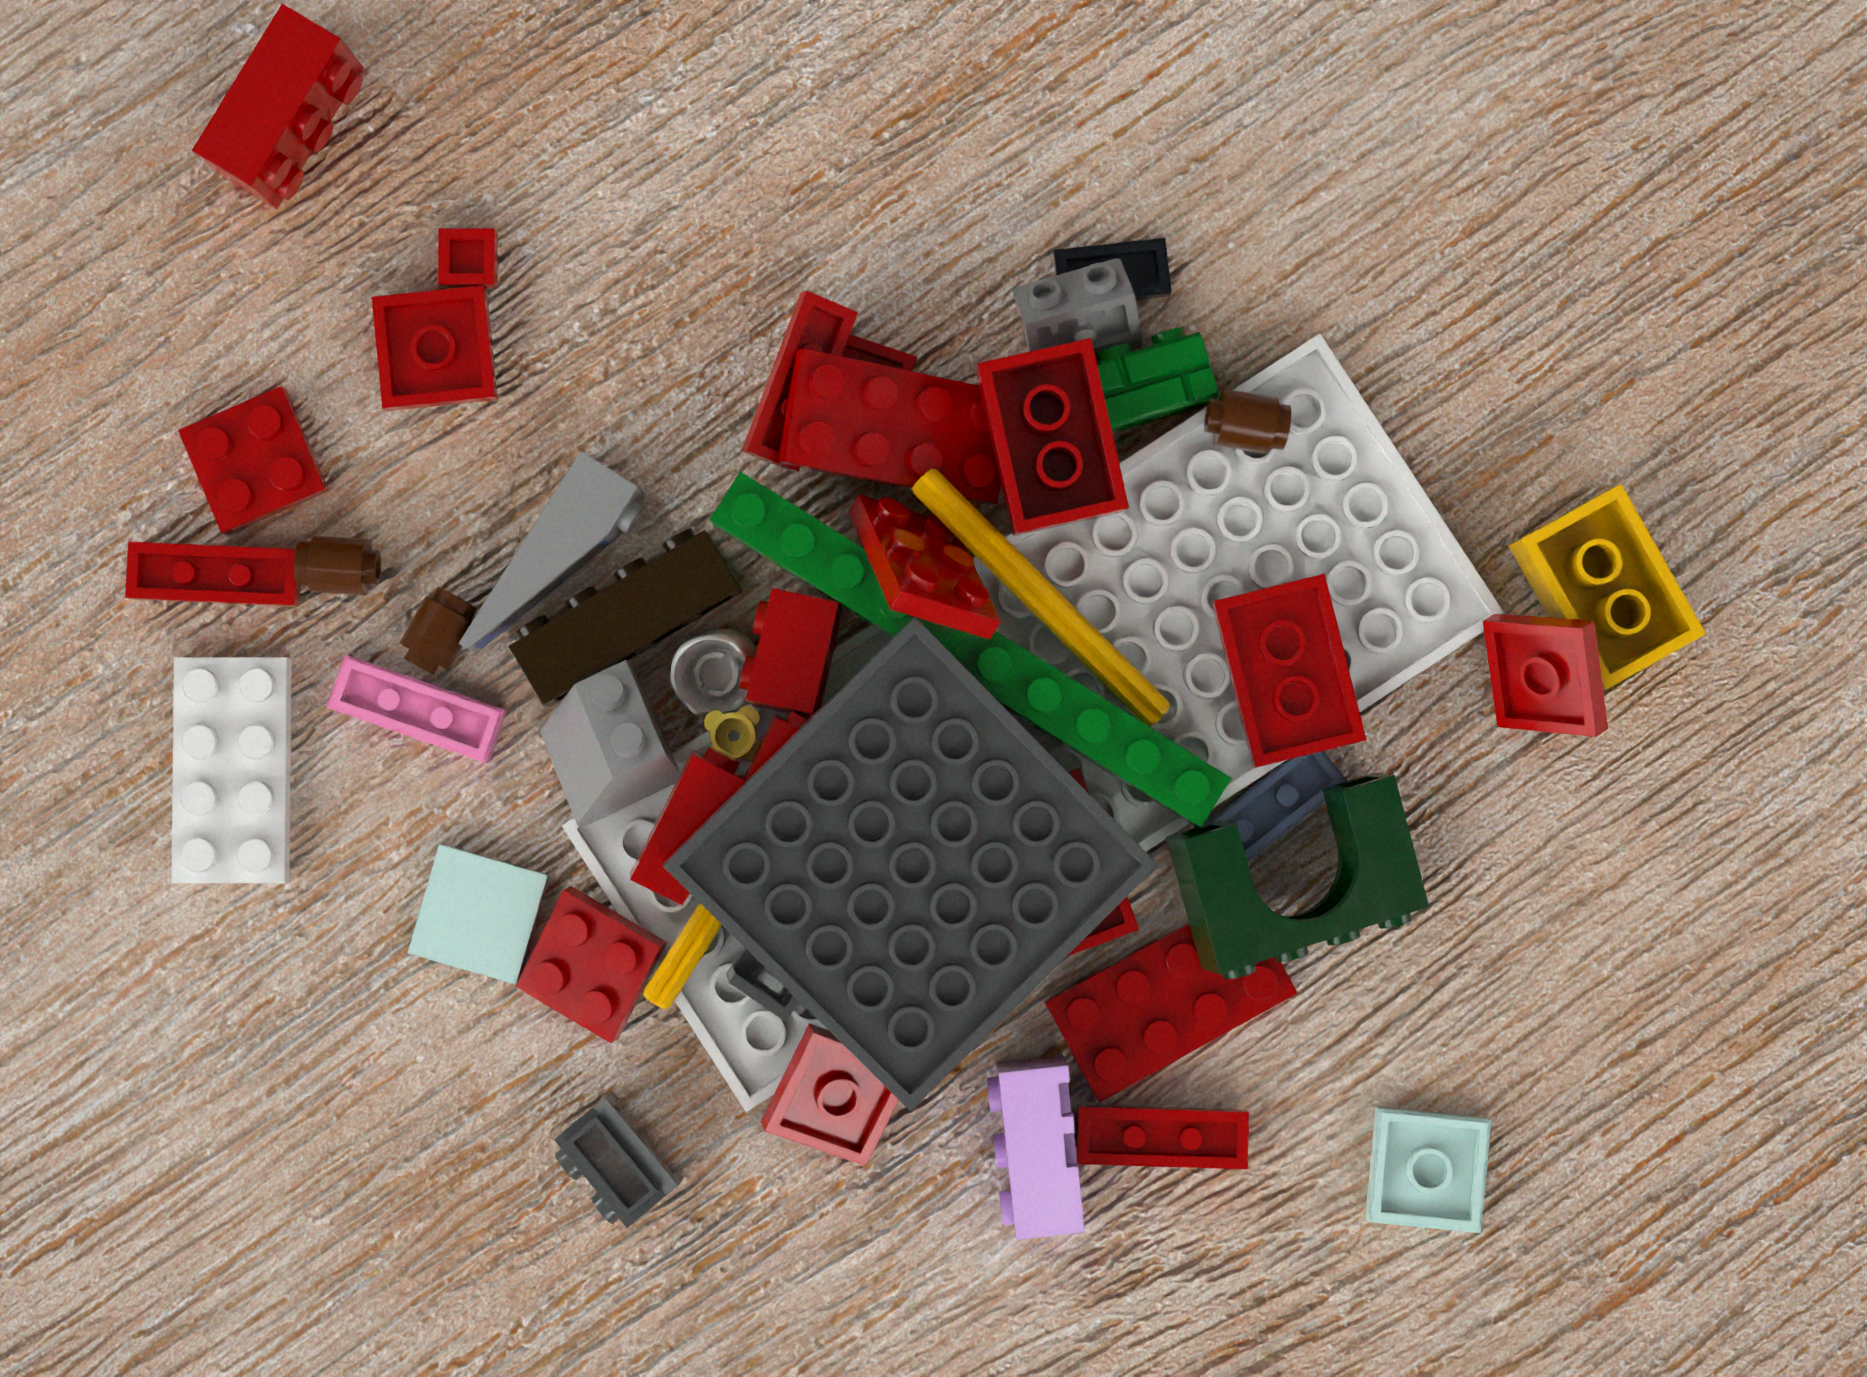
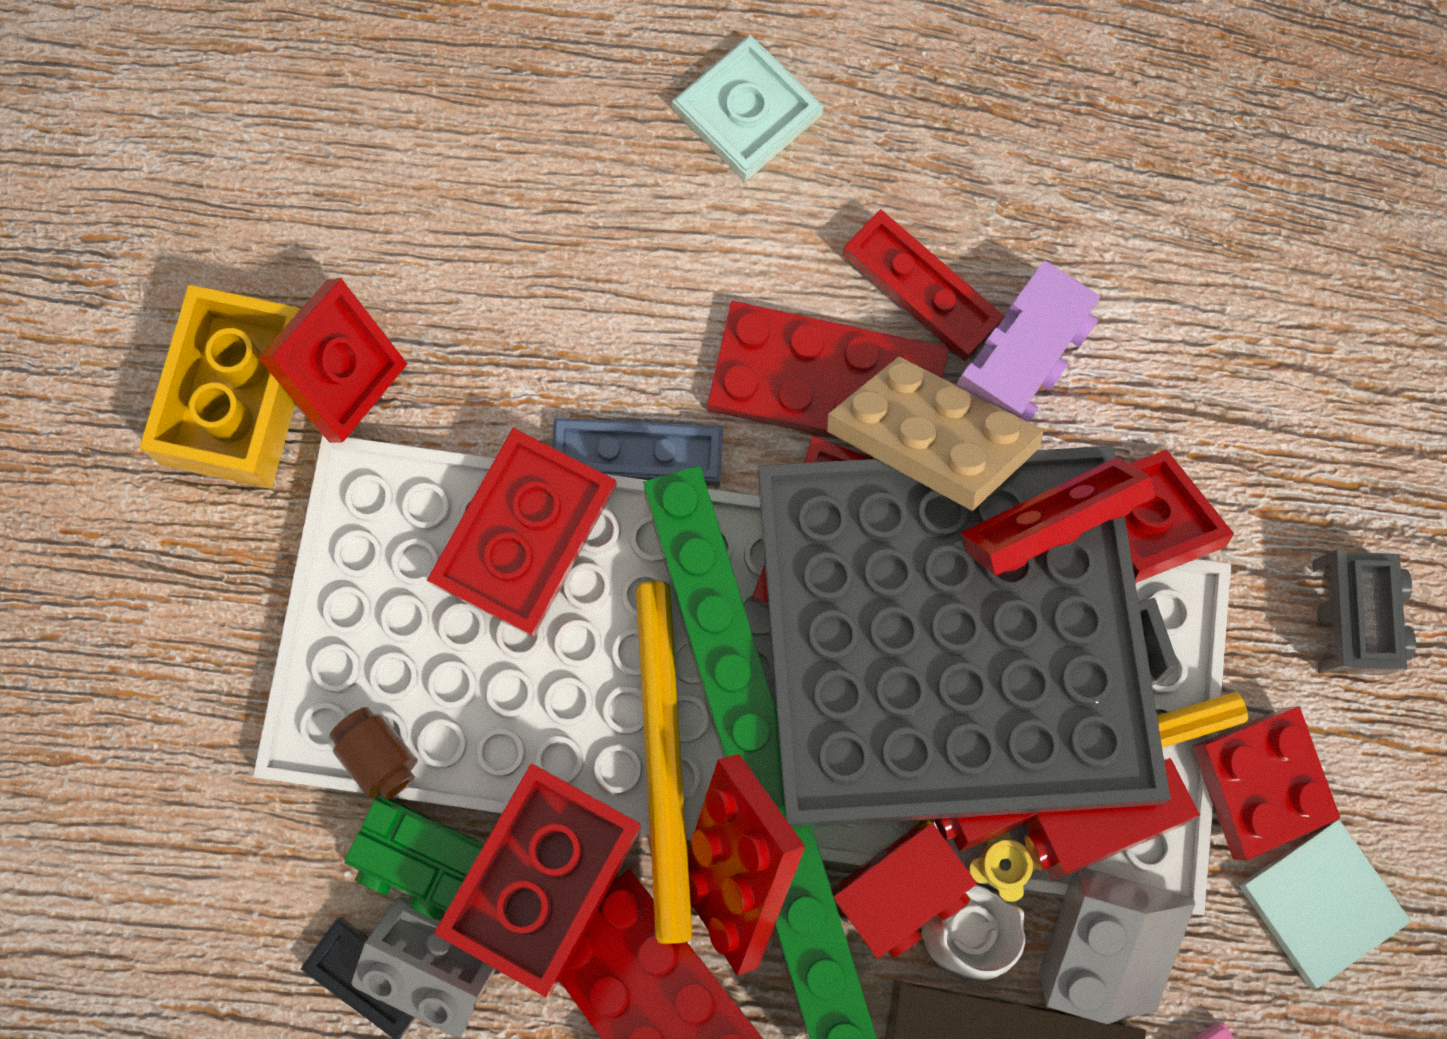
camera: 145 degrees left, 10 degrees down
dark green arch [1166,773,1429,979] -> none
none -> tan plate [827,357,1043,511]
none -> red plate [961,457,1155,576]

